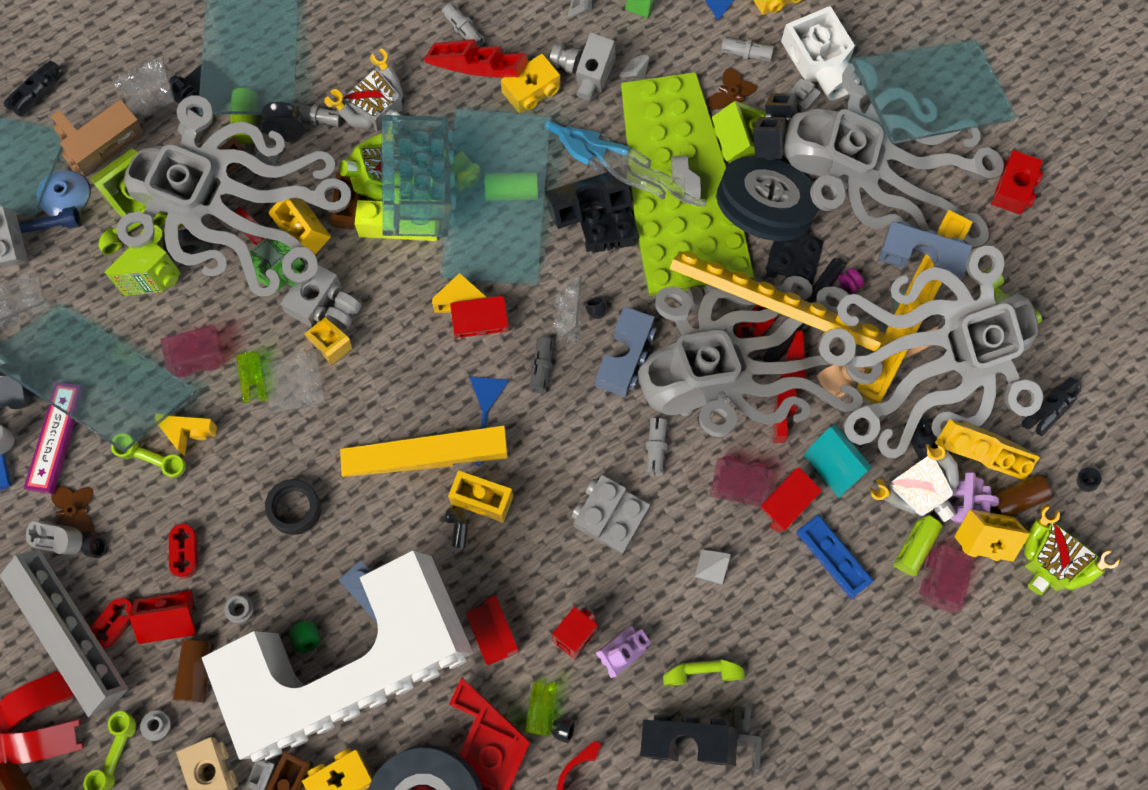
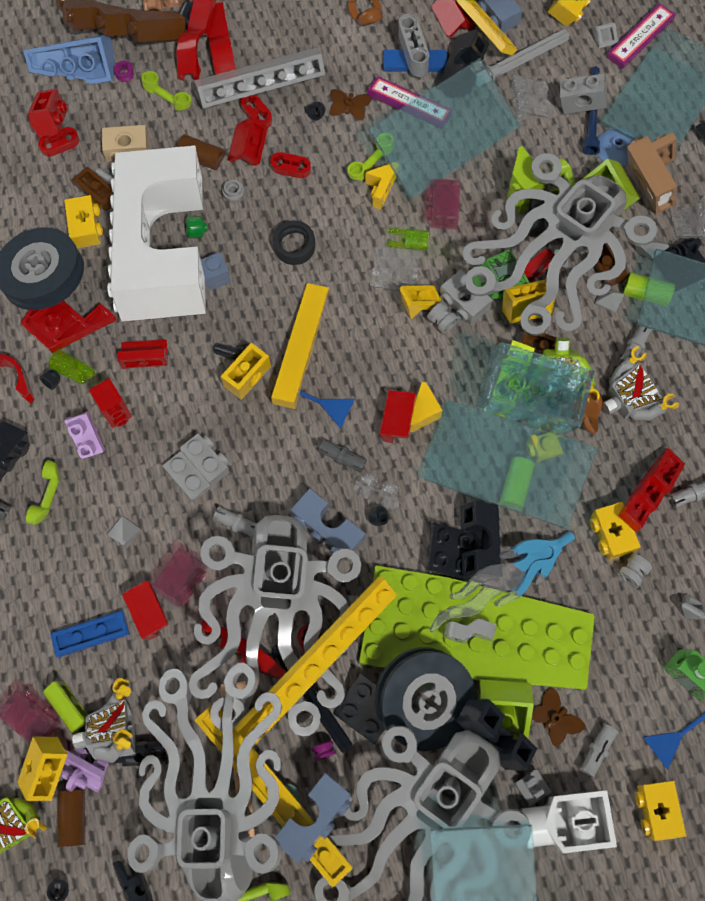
camera: 110 degrees right, 0 degrees up
light grey piece [26,521,82,554] -> none
light grey plate [140,710,171,741] -> none
black piece [261,102,305,142] -> none
light grey torso [576,32,616,100] -> none
light grey slope [619,55,650,78] -> none
teal slope [803,424,873,498] -> none
yellow slope [935,419,1040,480] -> none

